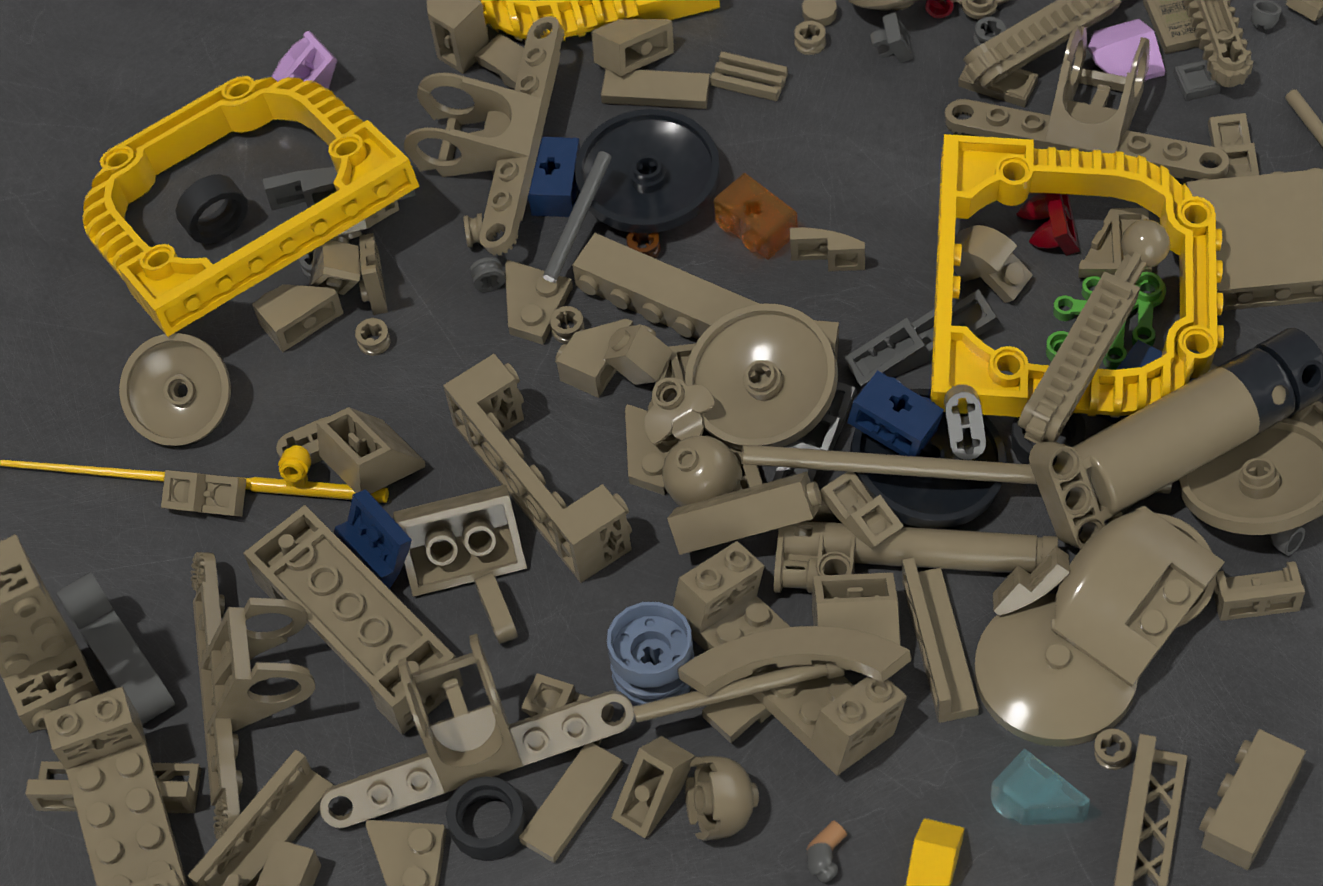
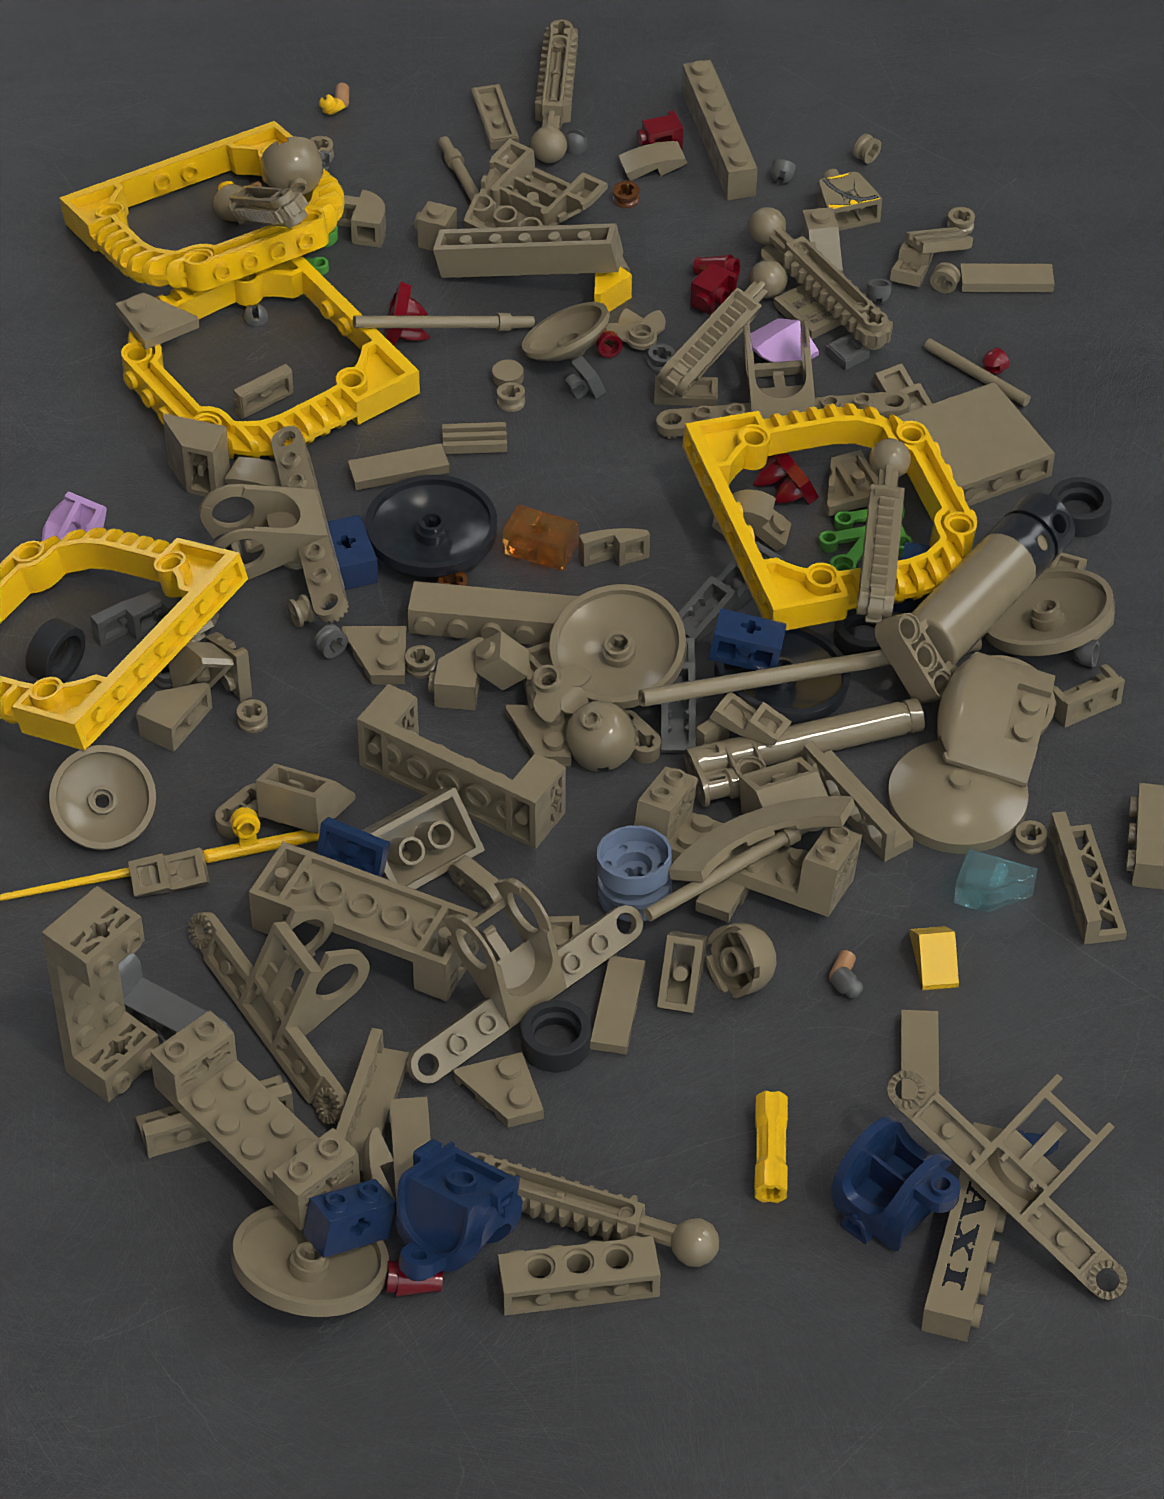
camera: 30 degrees left, 10 degrees down
dark grey bar [543,151,612,283] -> none
dark tan slope [592,19,674,76] -> none
dark tan brick [667,472,822,555] -> none
beam [944,384,986,460] -> none
dark tan slope [993,546,1070,616] -> none

